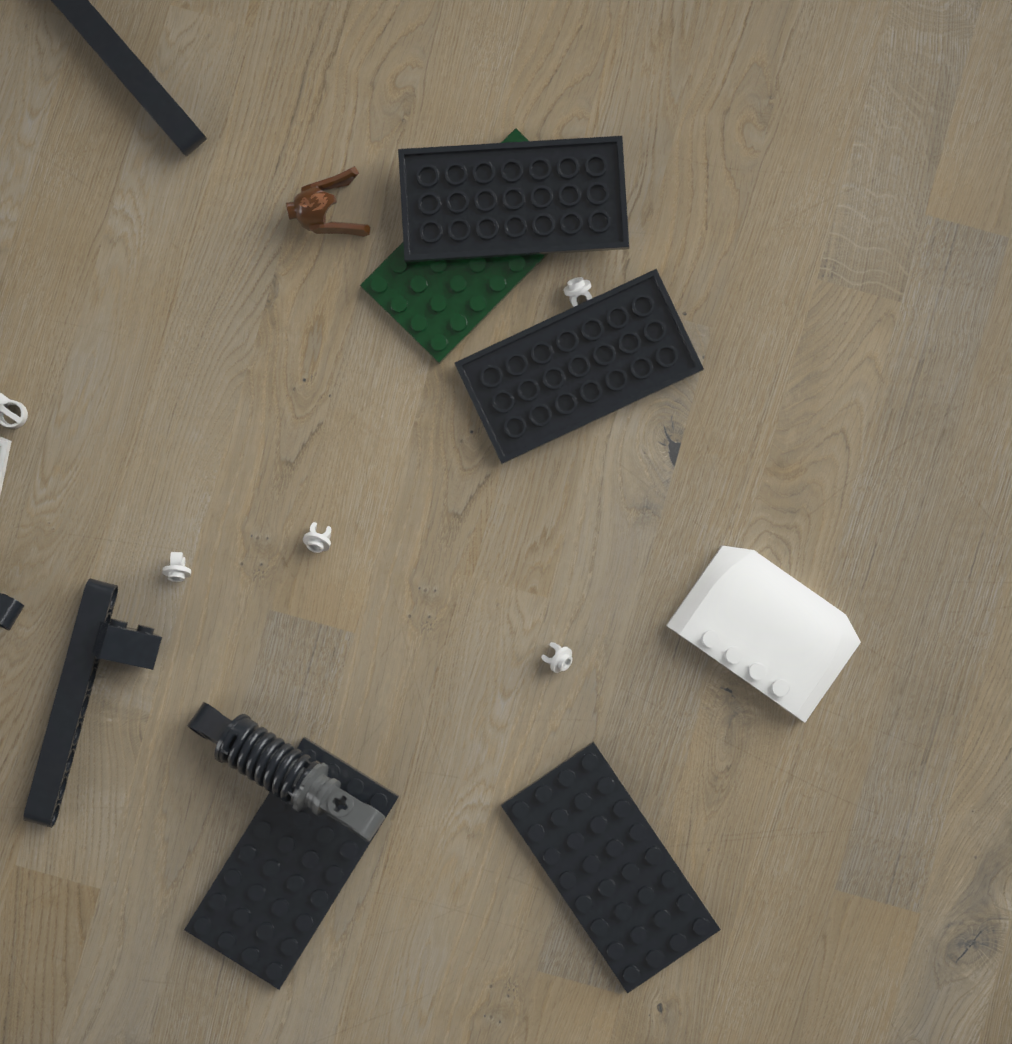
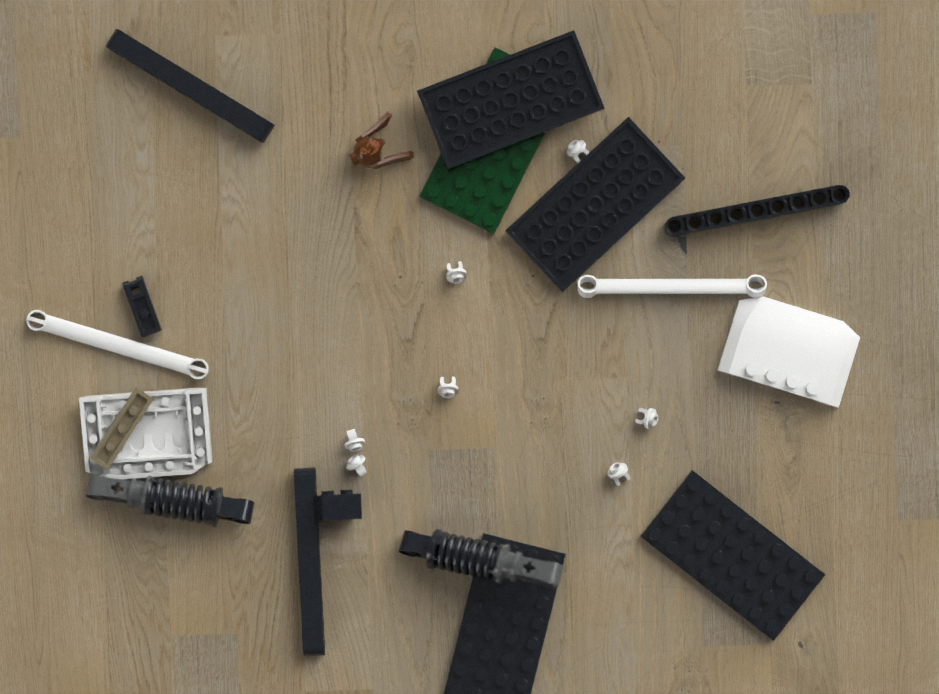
camera: 20 degrees left, 0 degrees up
none -> white plate [346,454,367,477]
none -> white plate [446,261,467,284]
none -> white piece [577,275,767,298]
none -> white plate [607,462,630,486]
none -> black beam [664,185,850,237]

